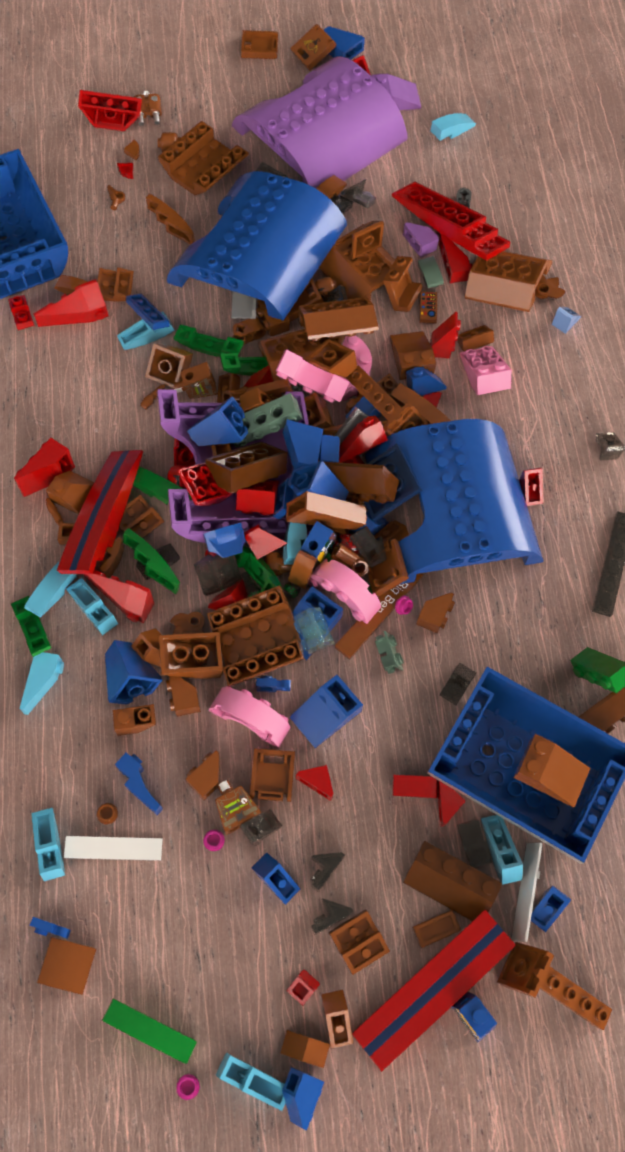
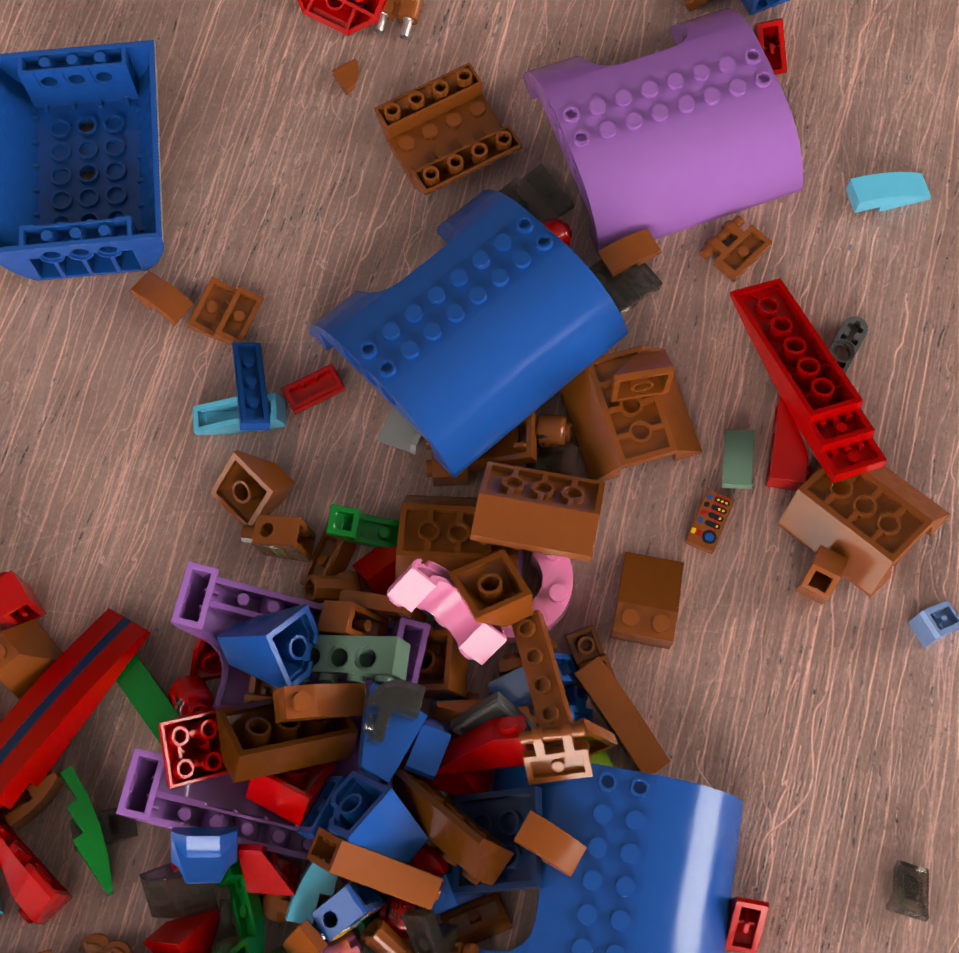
camera: 25 degrees right, 5 degrees up
red slope [8,294,35,330] -> none
red wedge [33,279,109,327] -> none
dark orange animal [107,185,126,210] -> none
red tile [117,163,134,179] -> none
dark orange slope [119,495,164,538] -> none
dark orange piece [140,384,166,410] -> none
dark orange slope [146,193,195,244] -> none
dark orange head [158,132,181,153] -> none
green slope [174,324,244,357] -> none
dark orange piece [232,316,266,345] -> none
clear smoke slope [340,179,376,208] -> none
medium lavender slope [372,74,421,110] -> none
dark orange panel [383,256,422,312] -> none
medium lavender slope [403,222,439,258] -> none
blue slope [406,367,447,396] -> none
red tile [423,392,442,408] -> none
red slope [430,312,461,358] -> none
dark orange slope [457,325,494,352] -> none
bright pink slope [460,346,511,395] -> none
dark orange plate [535,274,566,299] -> none
none -> dark orange slope [273,683,366,723]
none -> red plate [281,363,346,415]
none -> clear smoke brick [363,680,426,745]
none -> dark orange slope [514,810,587,877]
none -> dark orange plate [519,722,593,785]
none -> dark orange plate [699,215,772,282]
none -> dark orange slope [795,545,848,605]

